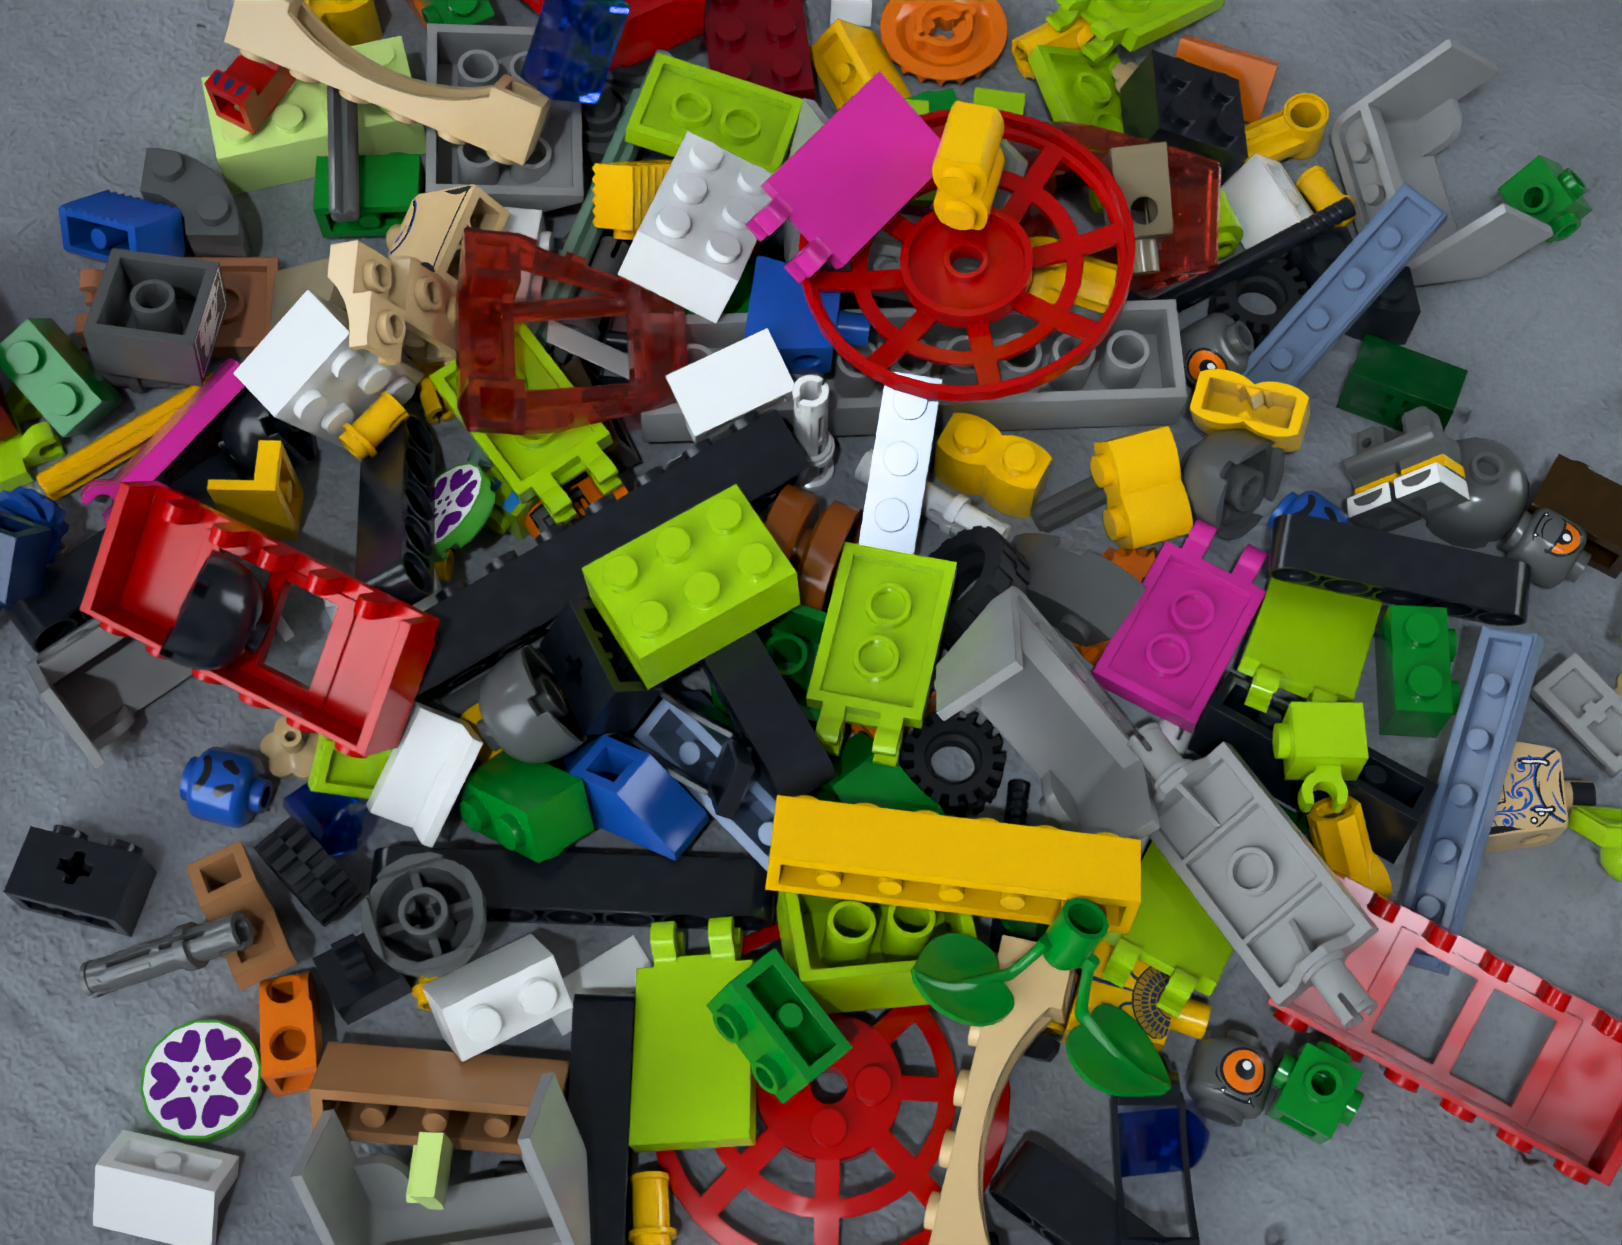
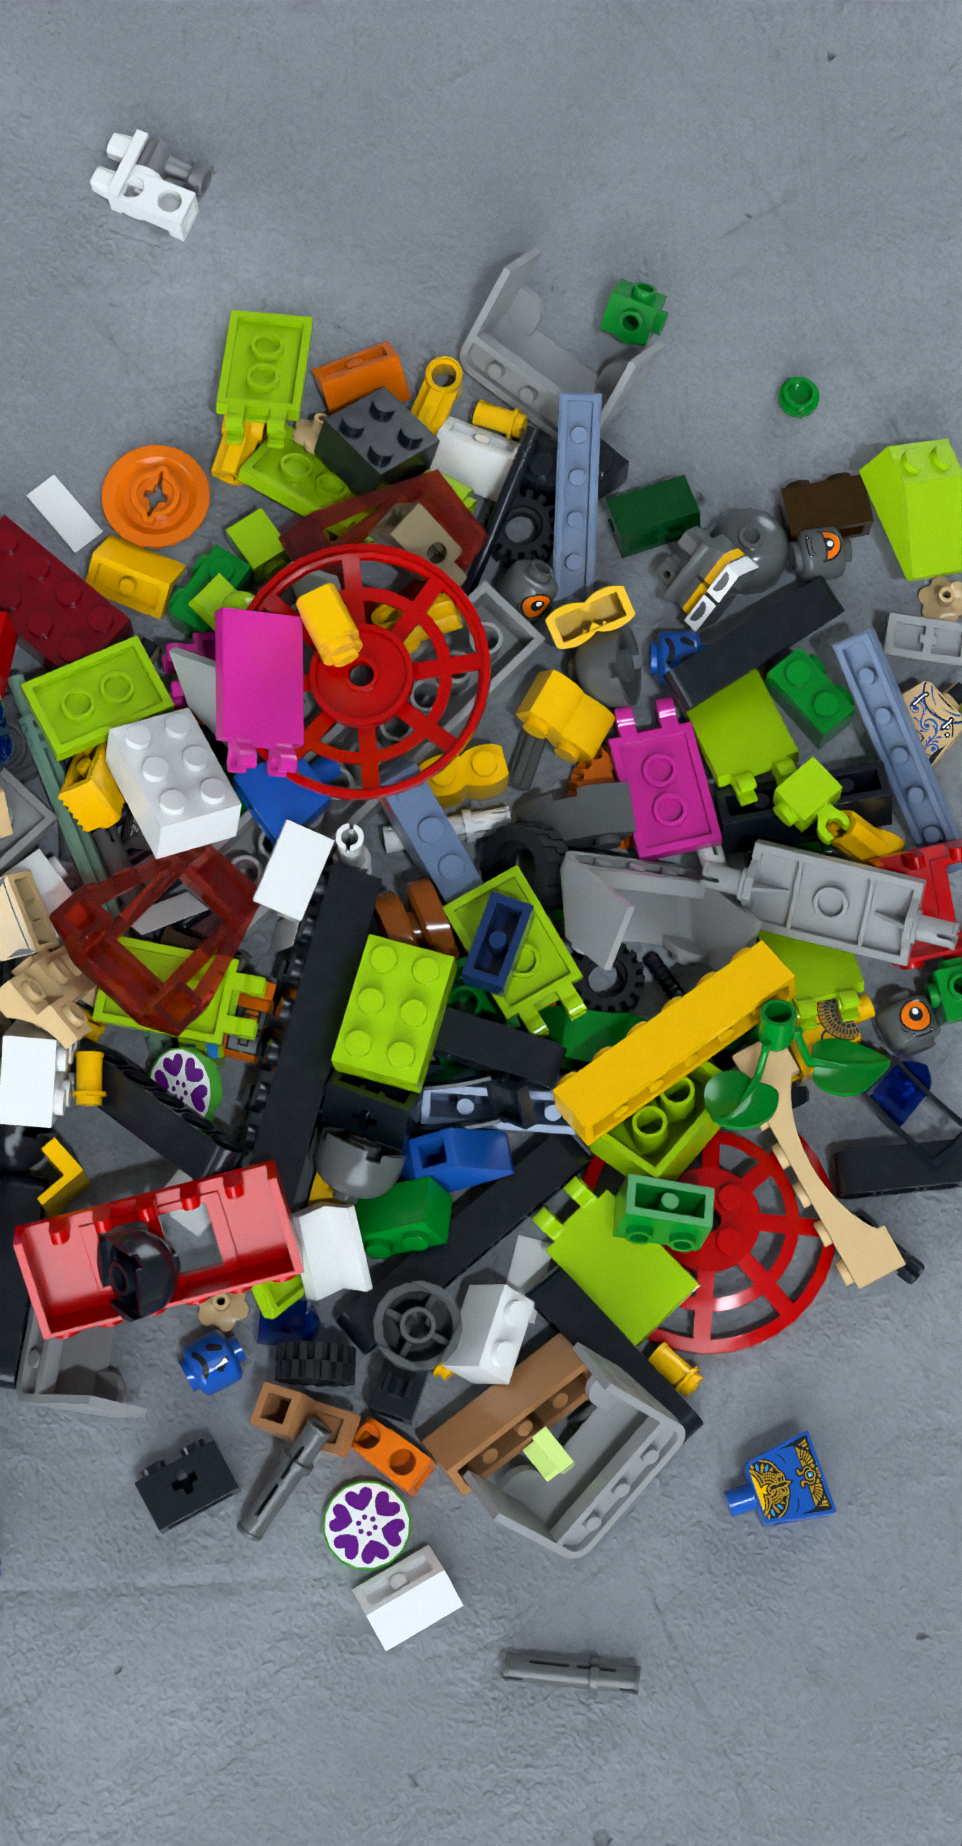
camera: 45 degrees left, 10 degrees up
none -> dark blue brick [462,891,535,998]

